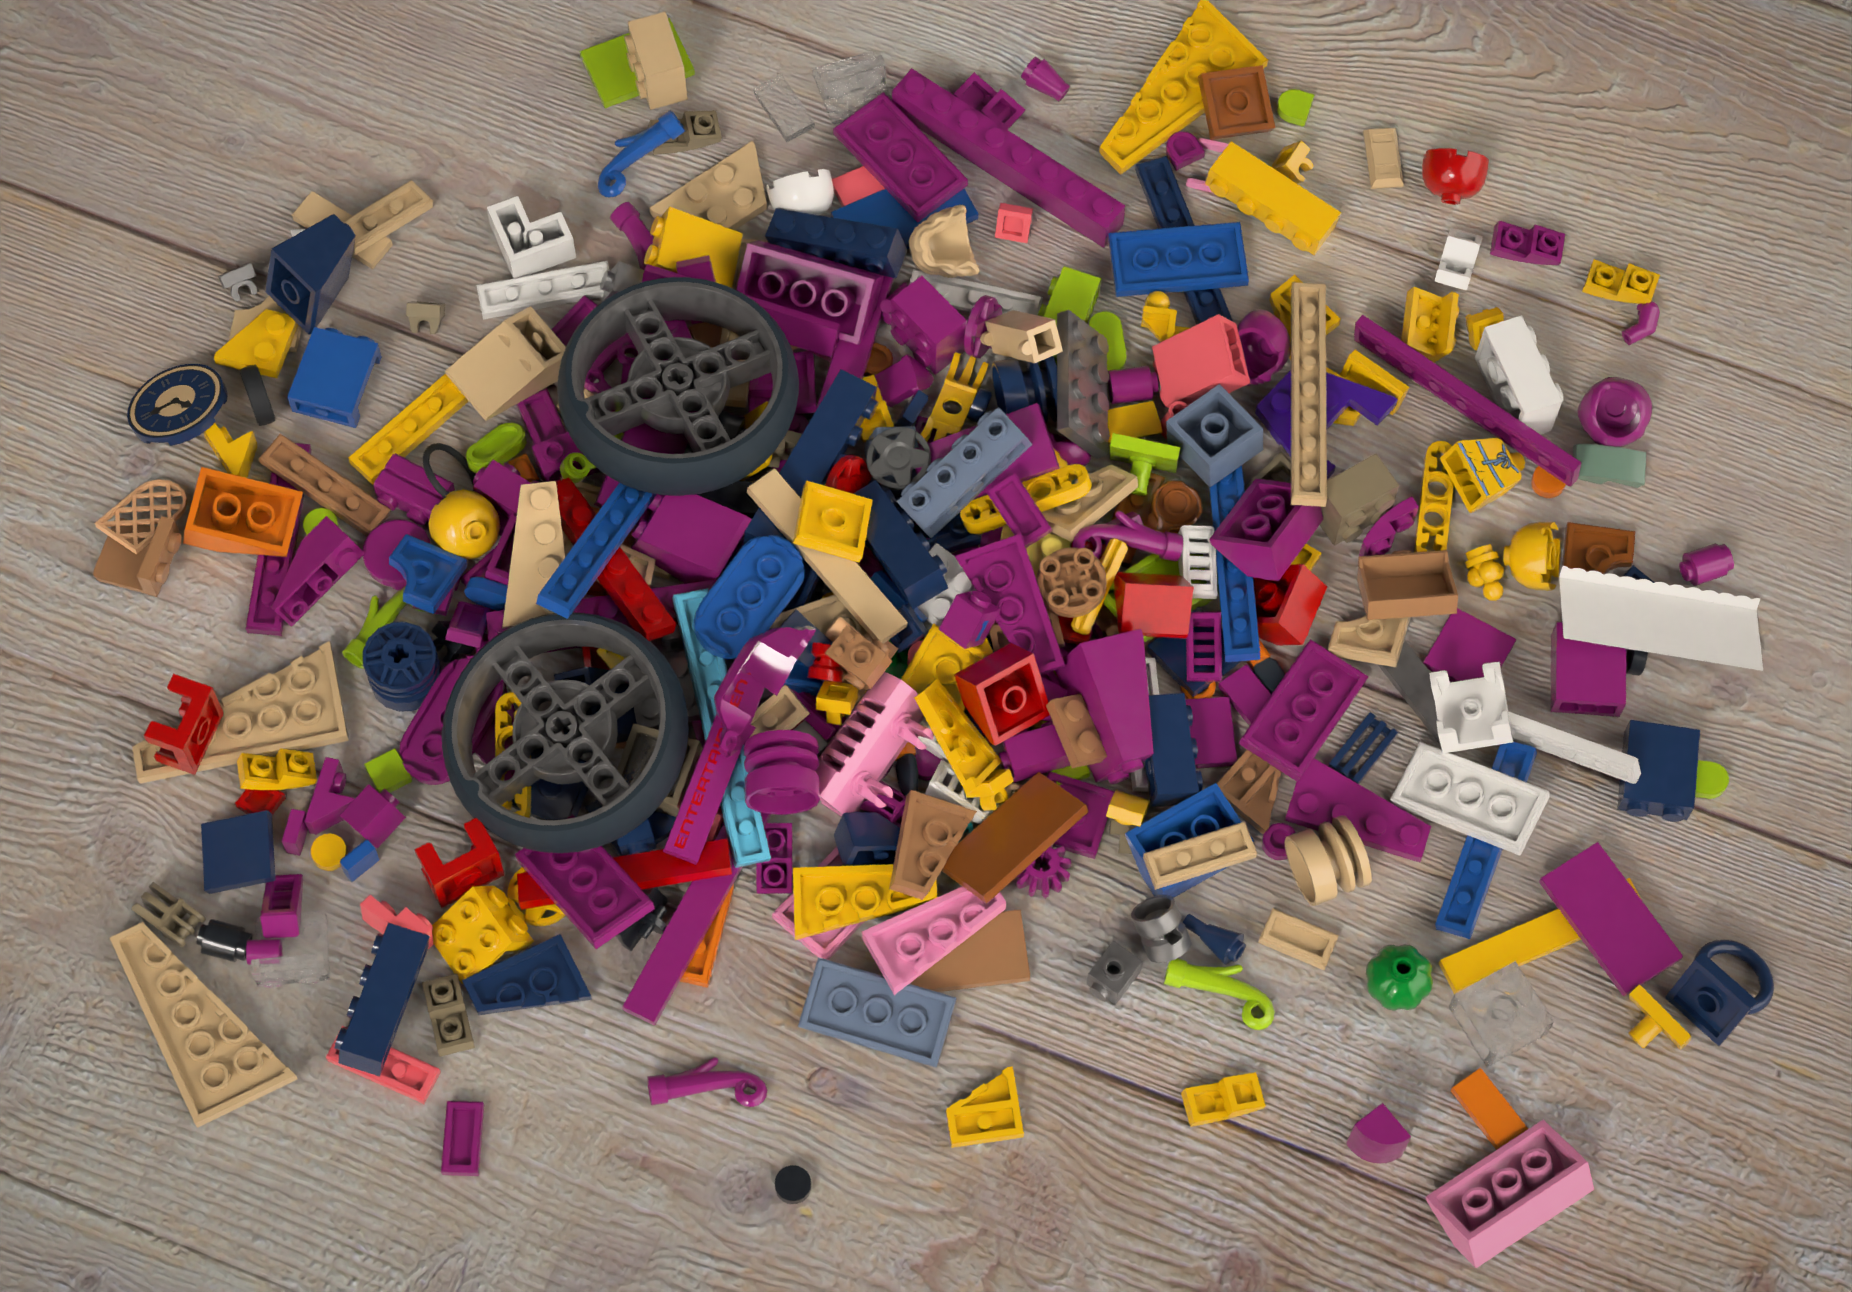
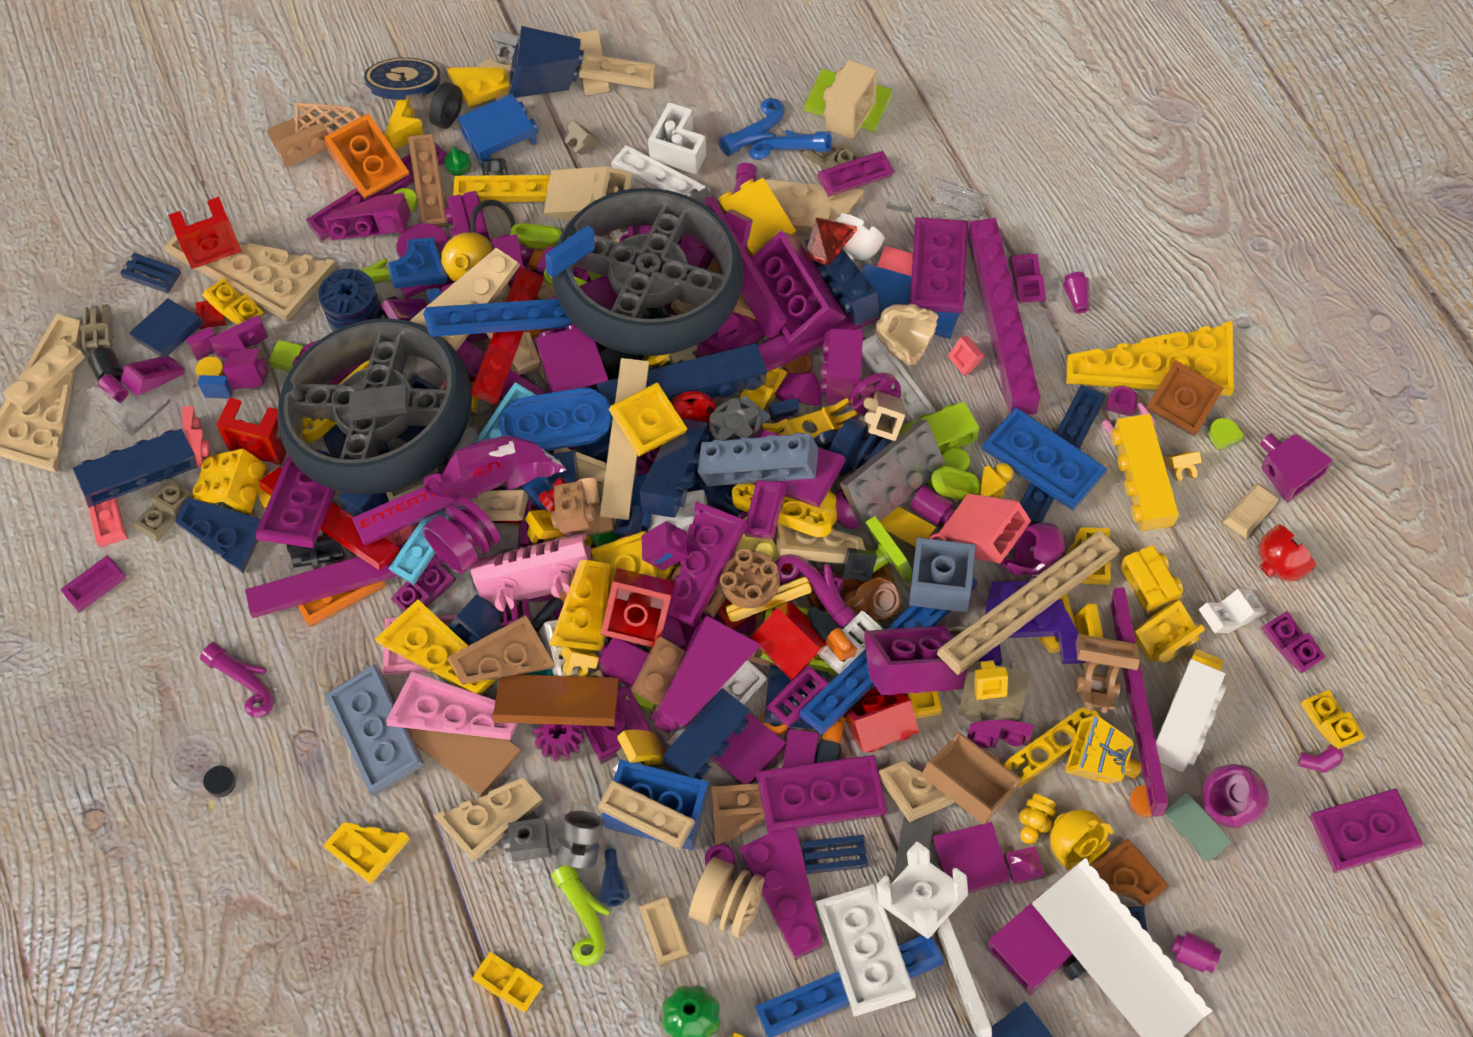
camera: 50 degrees right, 5 degrees down
none -> tan plate [3,338,85,413]
none -> dark blue tile [120,252,181,294]
none -> flat silver tile [349,384,408,421]
none -> tan wing [433,778,544,862]
none -> green tile [444,146,471,176]
none -> black tile [481,158,507,176]
none -> blue tile [546,226,594,278]
none -> blue plant [719,98,785,156]
none -> clear red slope [805,217,857,266]
none -> piece [808,606,857,661]
none -> magenta tile [817,151,895,197]
none -> black tile [840,548,878,582]
none -> lime tile [932,466,981,501]
none -> yellow tile [974,660,1008,700]
none -> magenta tile [1005,846,1045,885]
none -> medium nougat tile [1075,634,1140,713]
none -> yellow brick [1120,545,1183,616]
none -> magenta torso [1260,433,1333,503]
none -> magenta tile [1309,788,1423,873]

